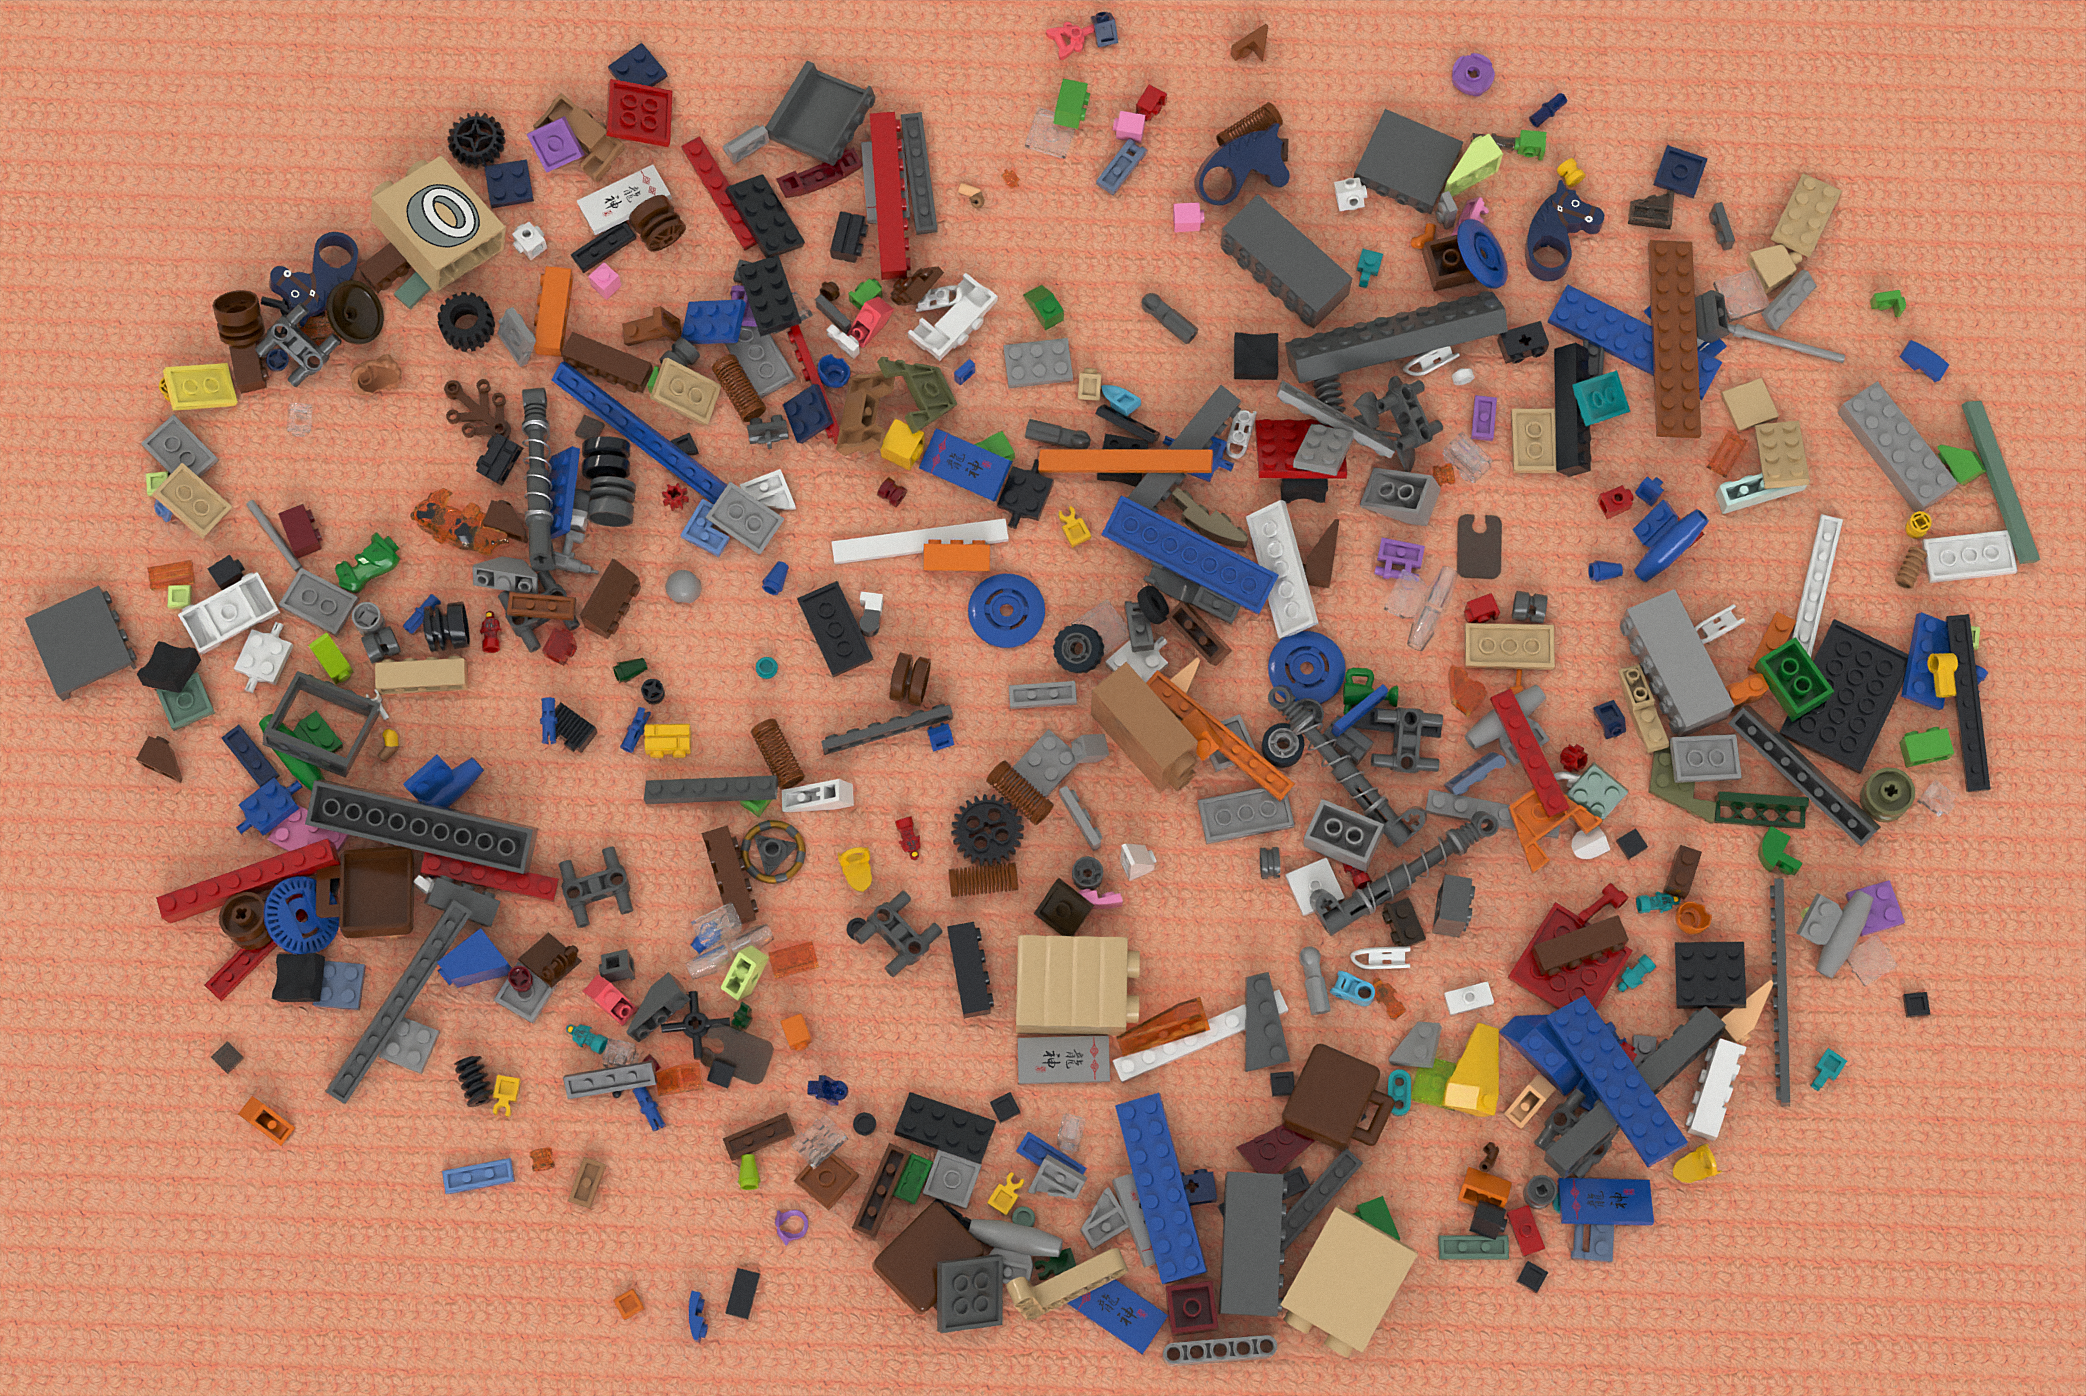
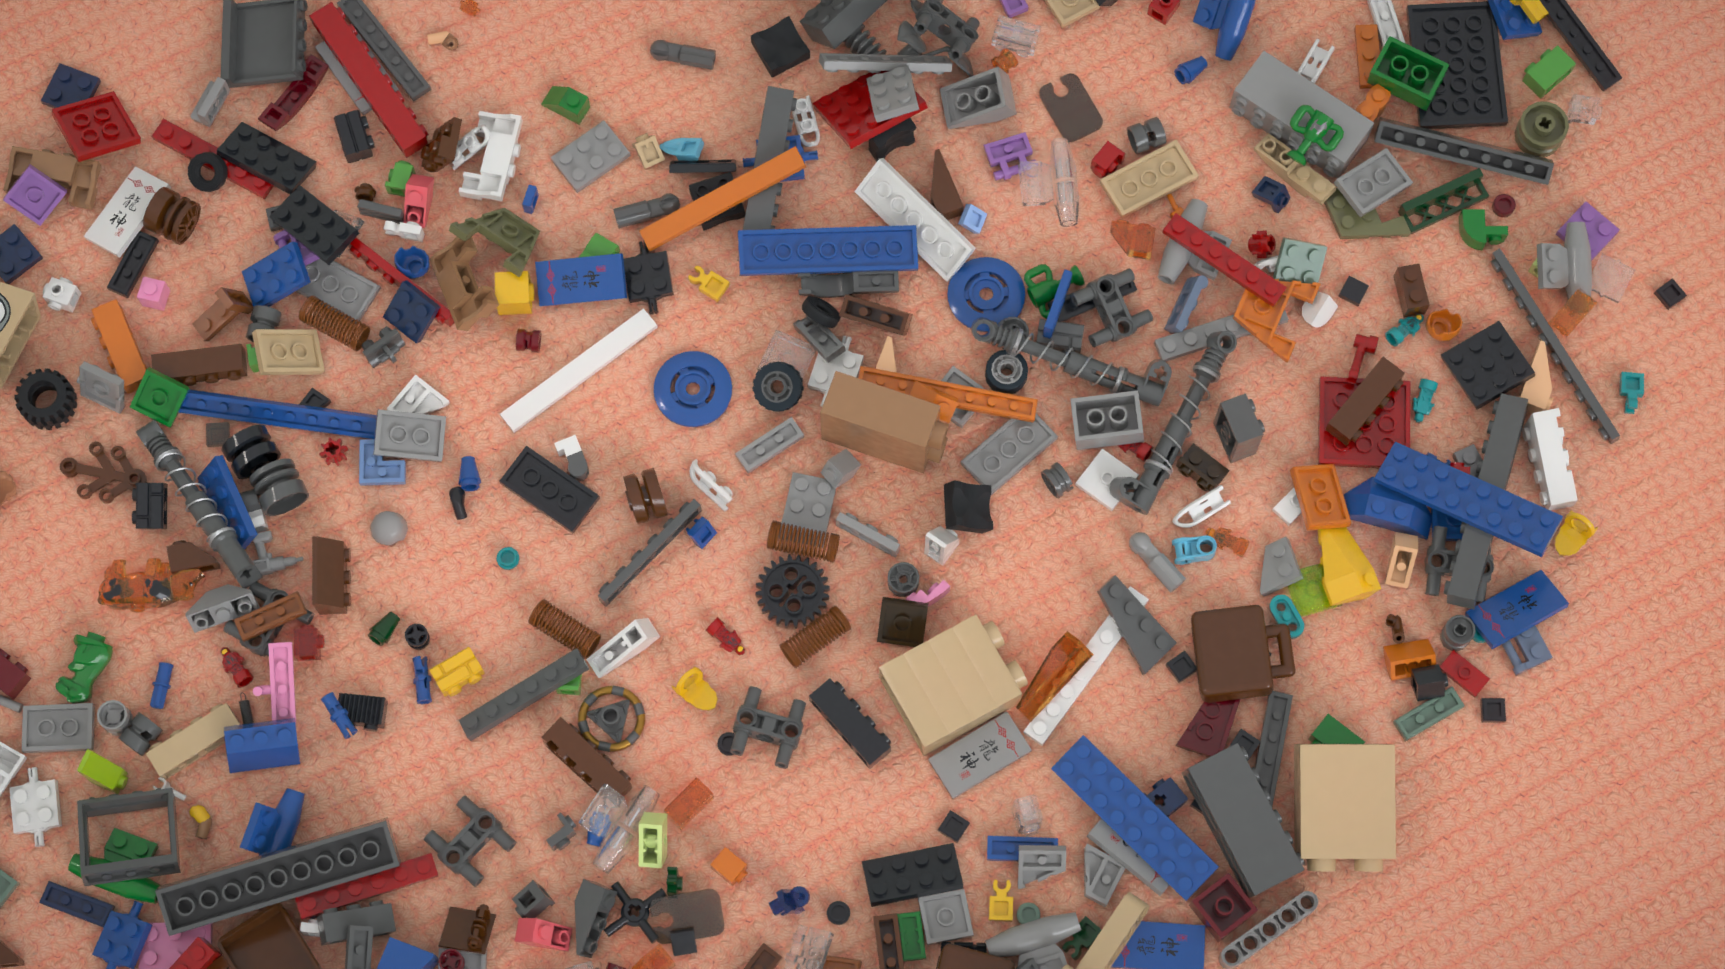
camera: 30 degrees left, 0 degrees up
black wheel [423,601,470,652] -> none
orange brick [923,539,990,572] -> none
dark tan slope [1171,487,1248,548] -> none
none -> green plate [130,367,190,428]
none -> black tyre [188,152,228,192]
none -> blue slope [224,718,300,773]
none -> dark grey piece [239,692,254,724]
none -> bright pink plate [253,642,297,732]
none -> black arm [449,486,467,520]
none -> dark grey bracket [546,812,576,851]
none -> white piece [689,459,733,511]
none -> black brick [944,480,993,534]
none -> light blue plate [958,204,987,234]
none -> green piece [1286,104,1344,166]
none -> orange tile [1290,464,1351,530]
none -> dark red tile [1492,194,1516,217]
none -> clear orange hinge [1548,288,1598,337]

